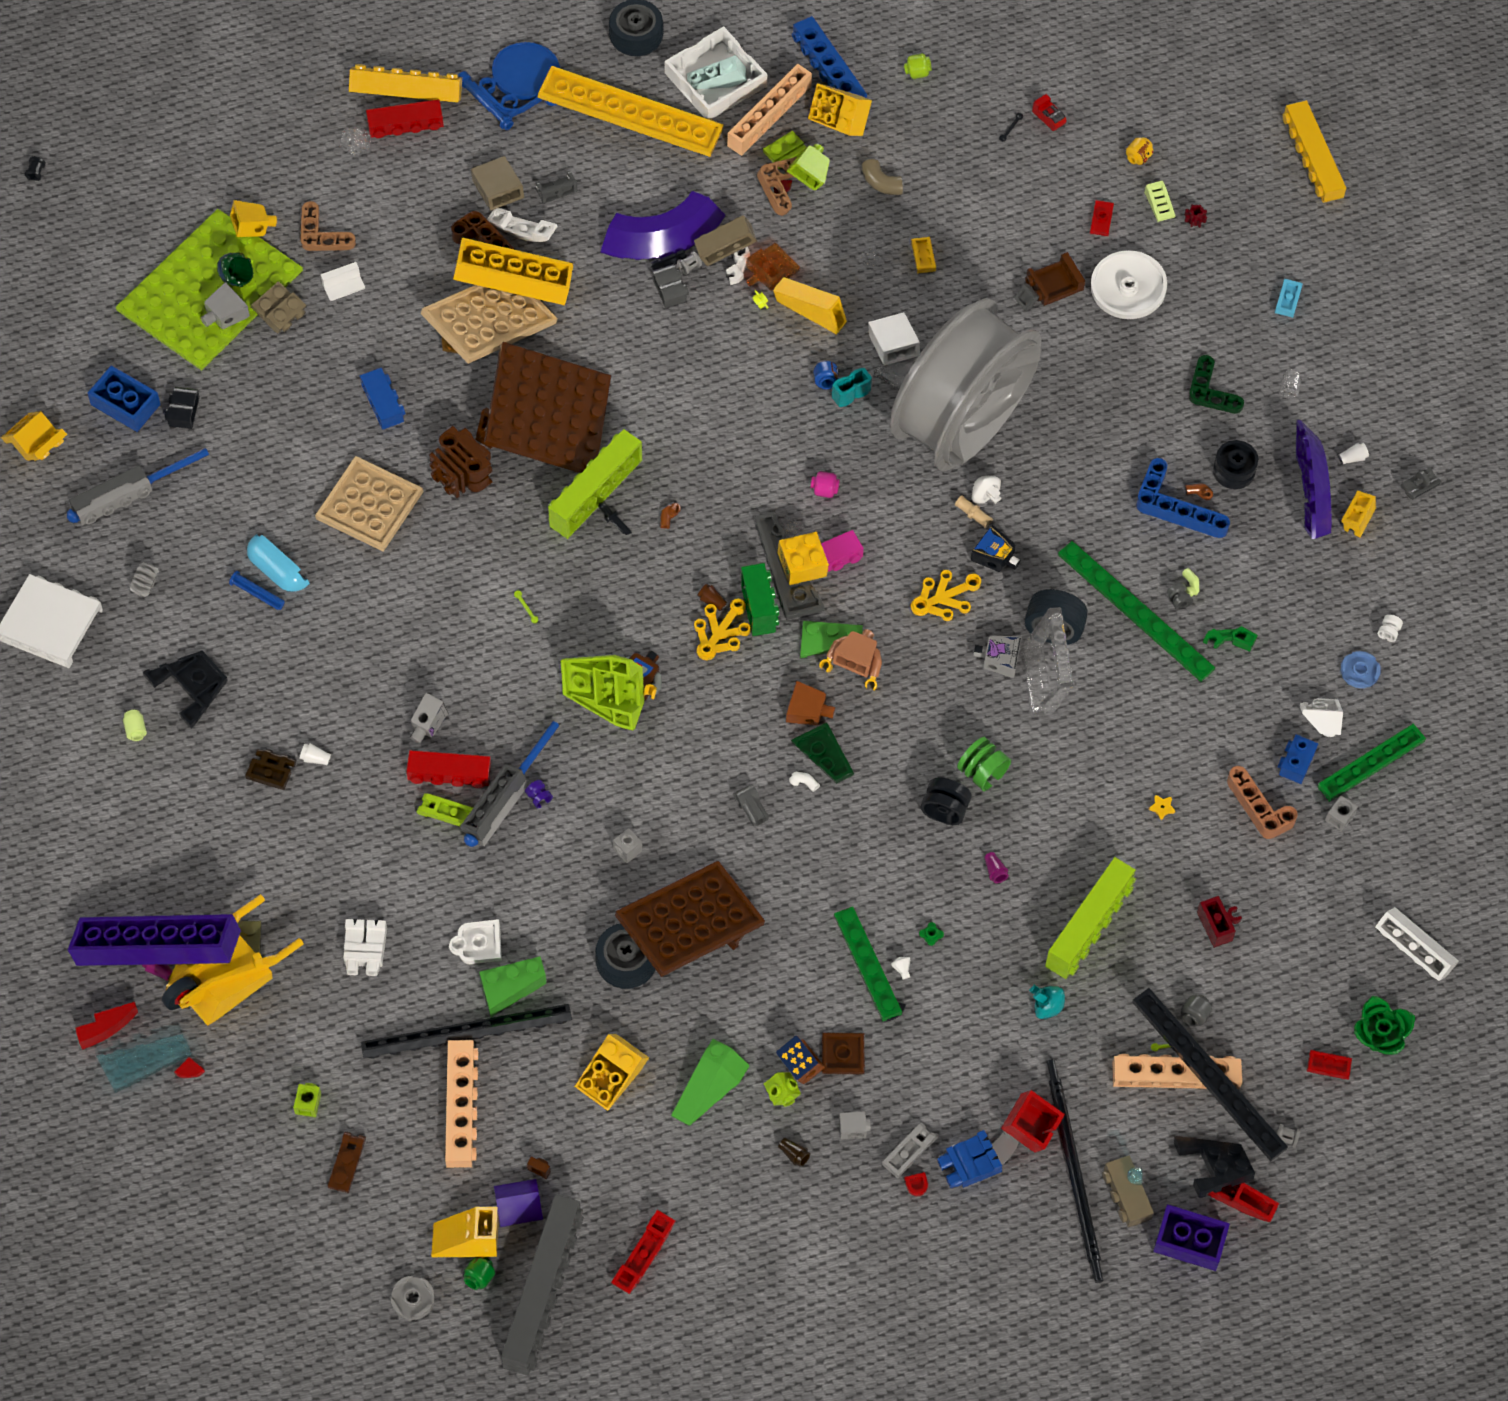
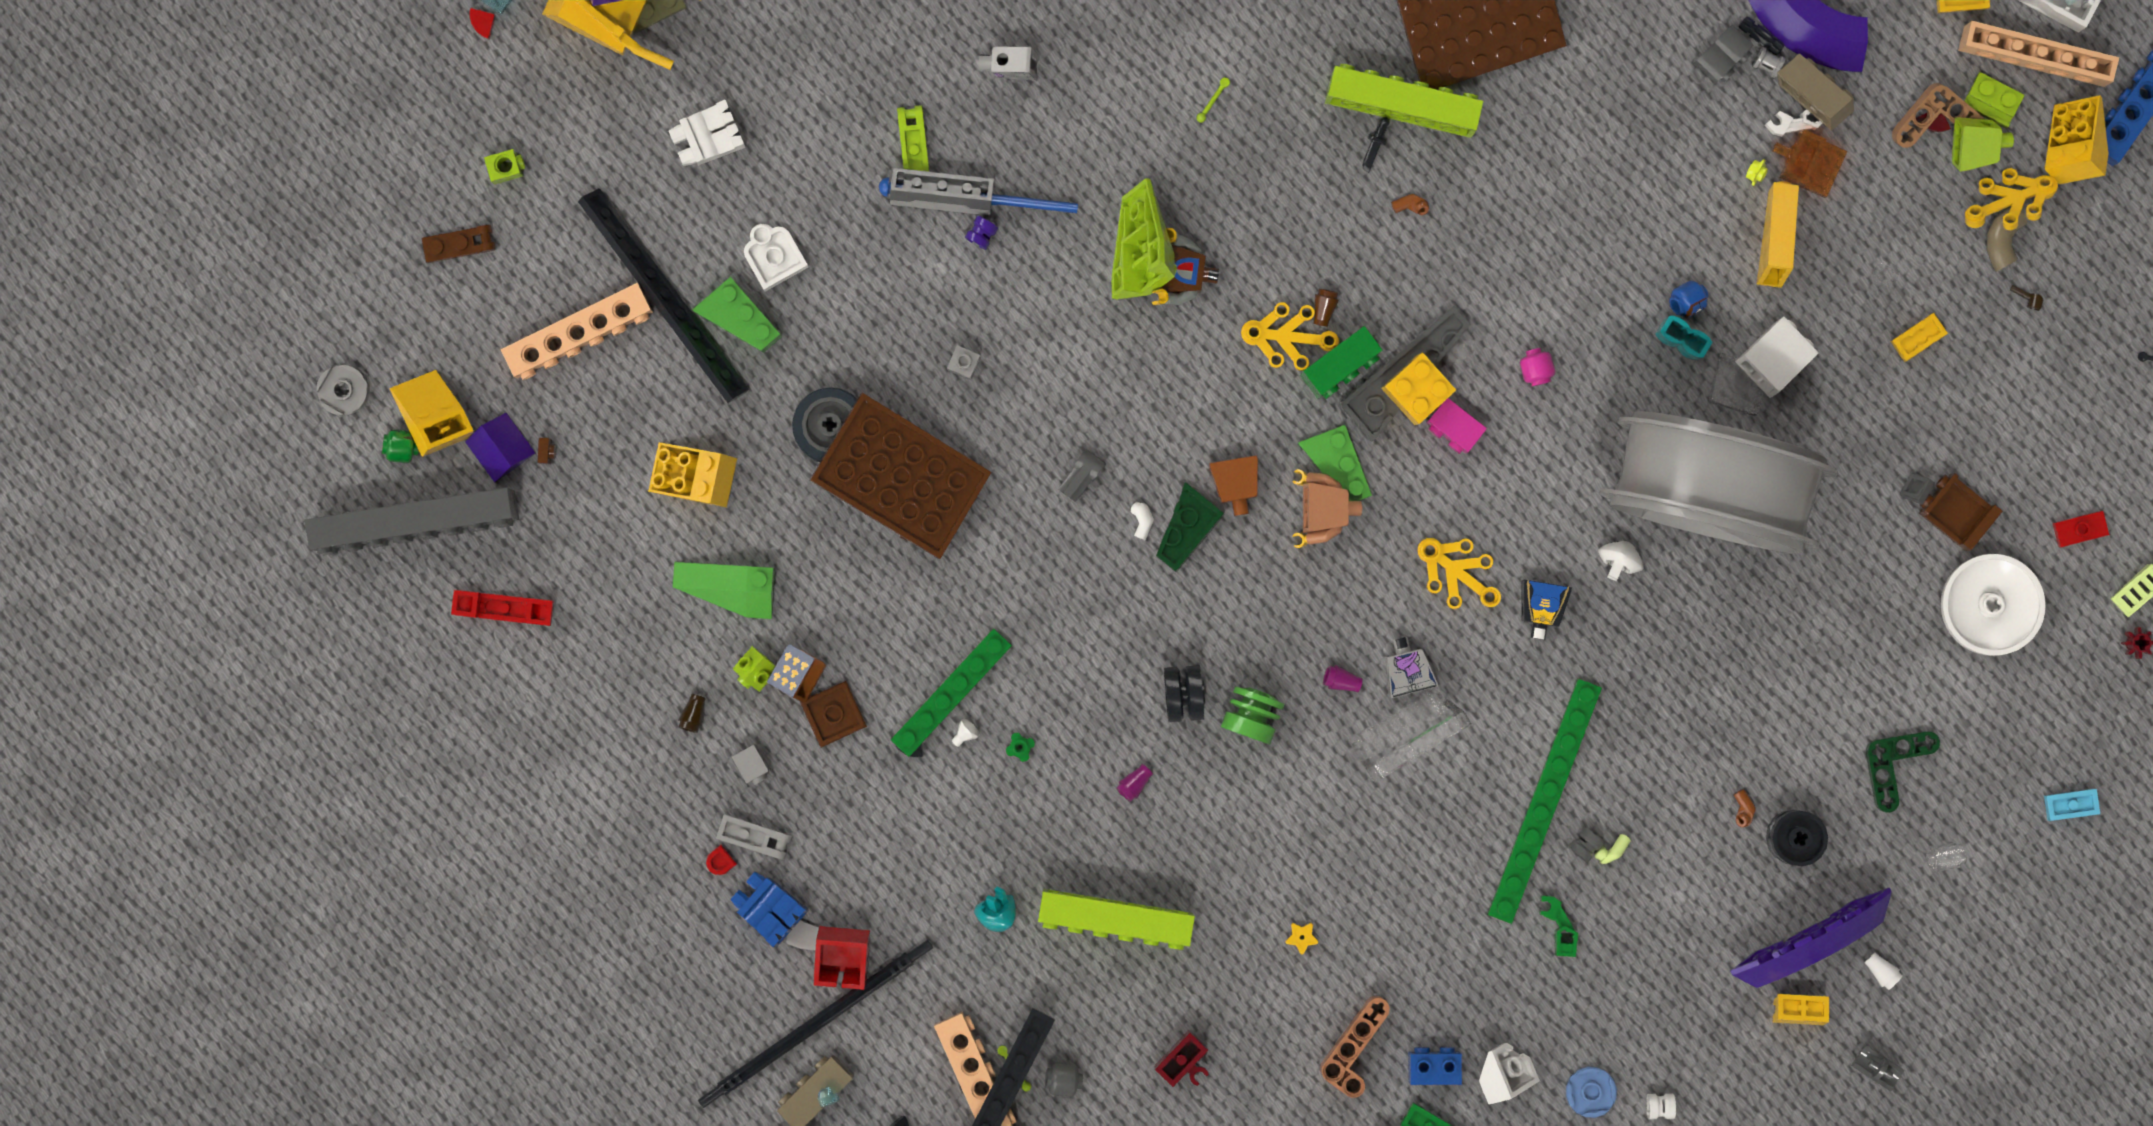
camera: 60 degrees right, 25 degrees up
red brick [406,750,491,788] -> none
tan pin [955,495,993,529] -> none
black wheel [1025,589,1088,645] -> none
blue beam [1136,458,1230,538] -> none
none -> magenta cone [1323,665,1363,693]
none -> yellow plant [1965,168,2058,230]
none -> dark brown hand [2010,285,2043,311]

